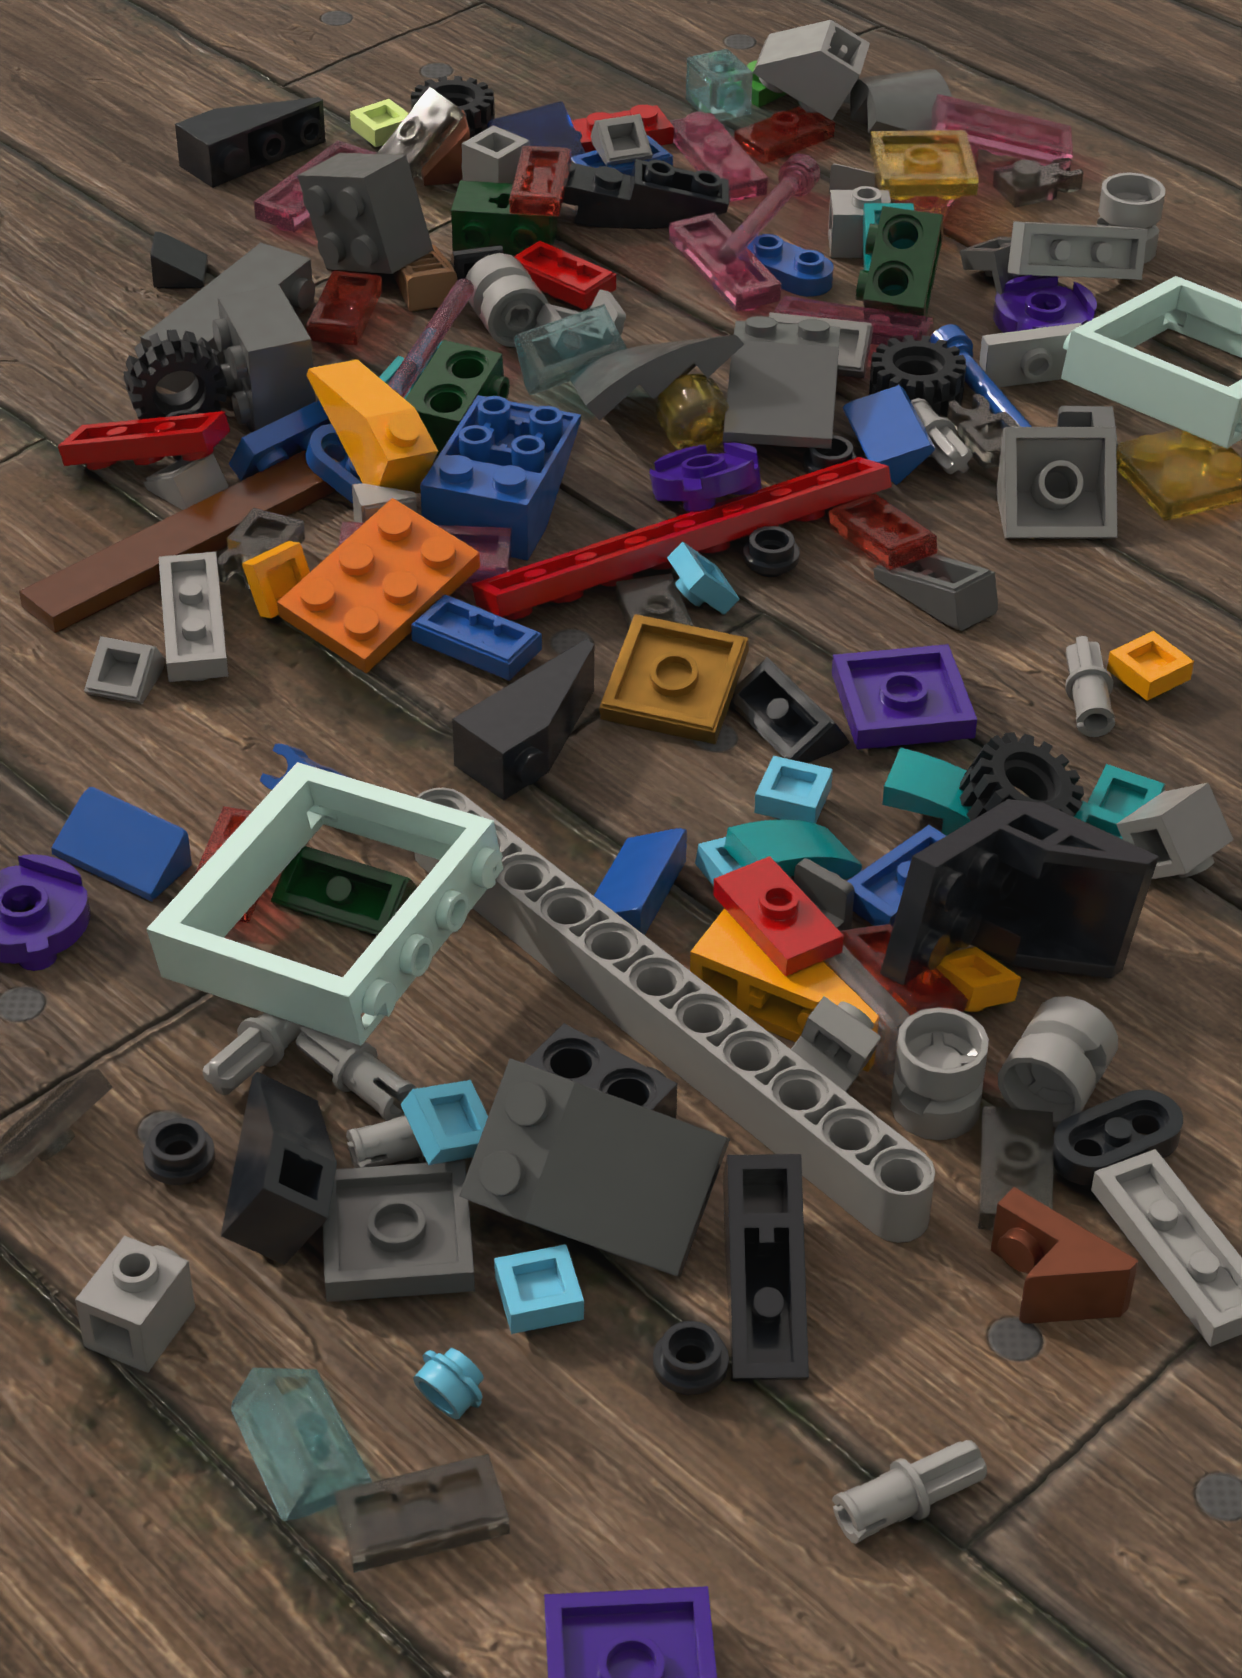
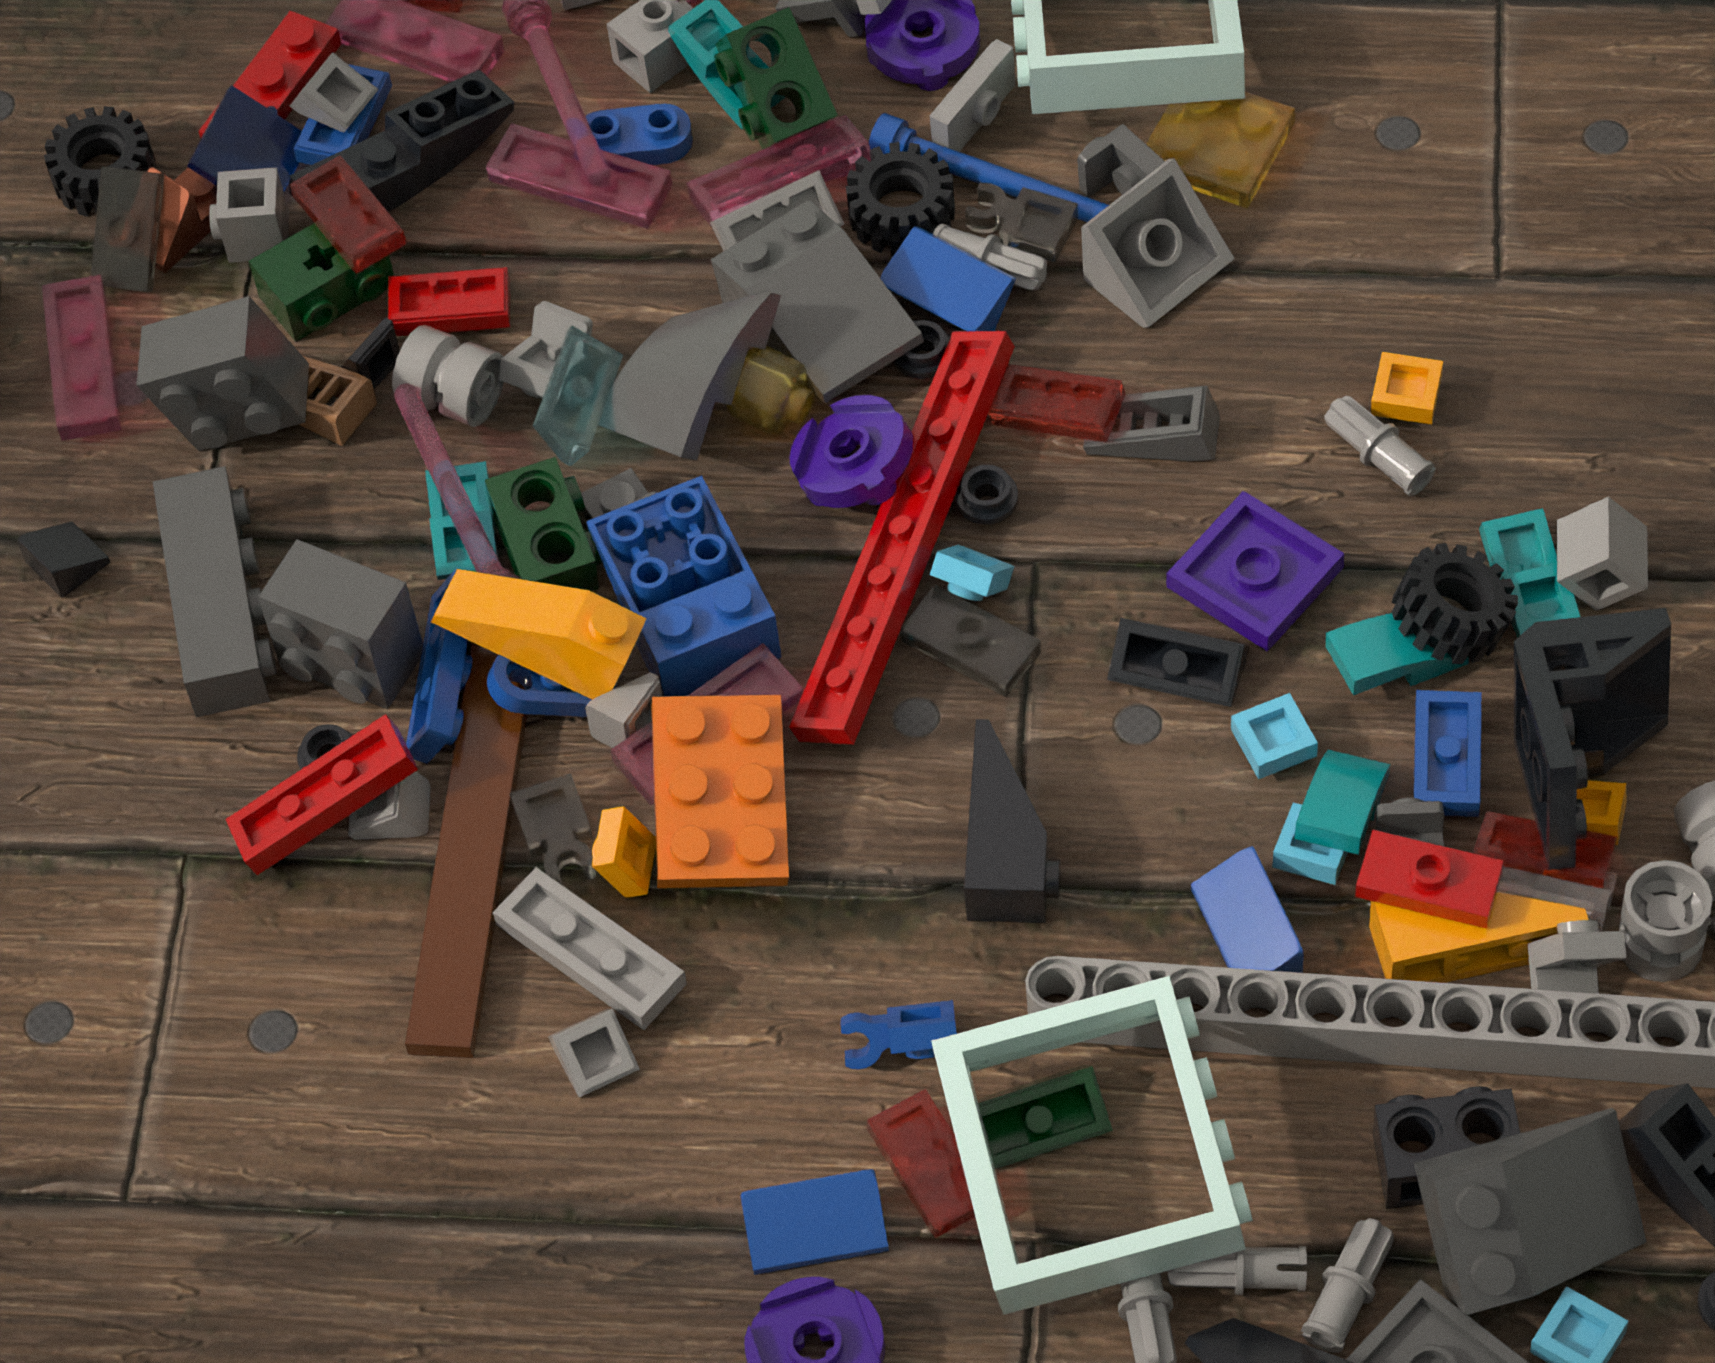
camera: 35 degrees left, 15 degrees up
black tyre [124,330,227,419] -> none
clear red plate [306,271,382,346] -> none
yellowish green plate [350,99,415,147] -> none
medium azure plate [400,1080,488,1165] -> none
blue plate [411,594,542,681] -> none
pearl gold plate [599,614,749,744] -> none

